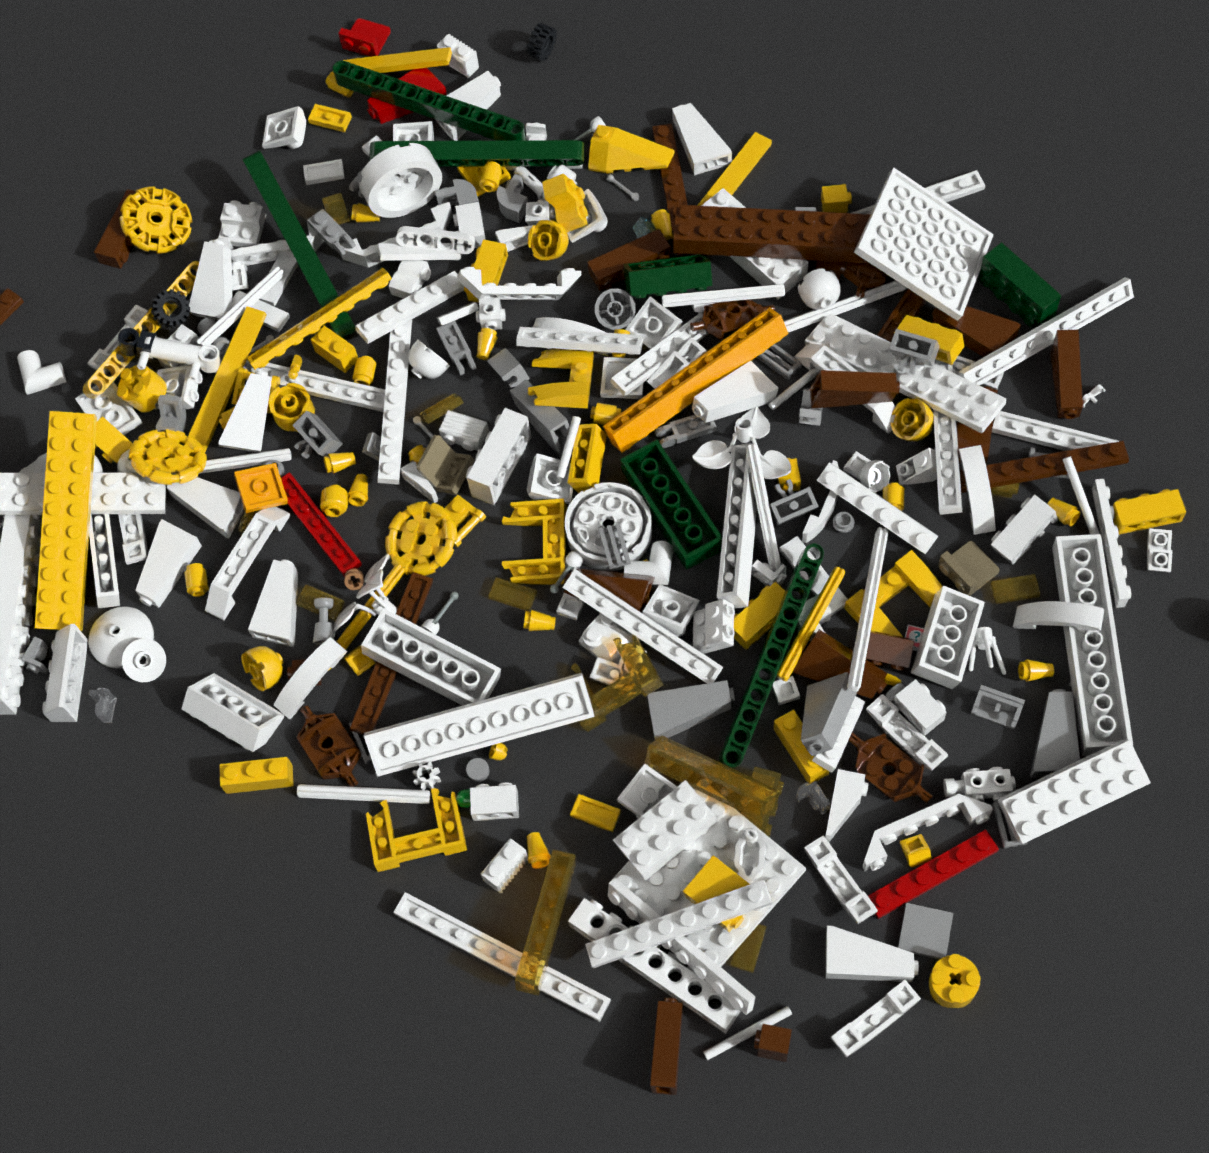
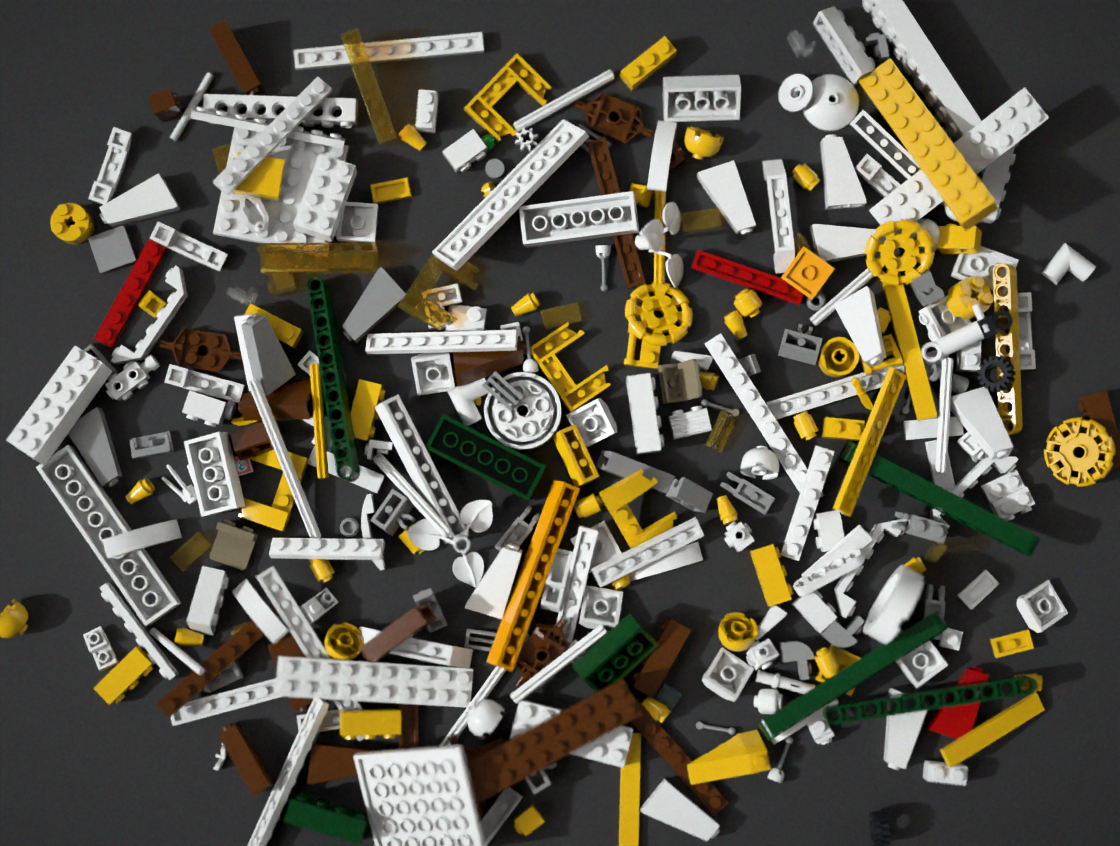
camera: 140 degrees right, 20 degrees up
light grey piece [313,598,334,645] -> none
yellow cone [323,452,356,474] -> none
red bracket [338,18,391,57] -> none
medium nougat bush [344,568,364,590] -> none
white tile [437,302,479,325] -> none
white slope [457,267,581,300] -> none
yellow brick [542,173,588,232] -> none
white bar [556,416,581,479] -> none
light grey cylinder [594,288,635,330] -> none
white plate [693,599,735,654] -> none
white bar [768,367,820,410] -> none
white slope [825,769,868,842] -> none
white tile [843,451,871,480] -> none
white hair [859,460,890,493] -> none
light grey brick [889,329,940,375] -> none

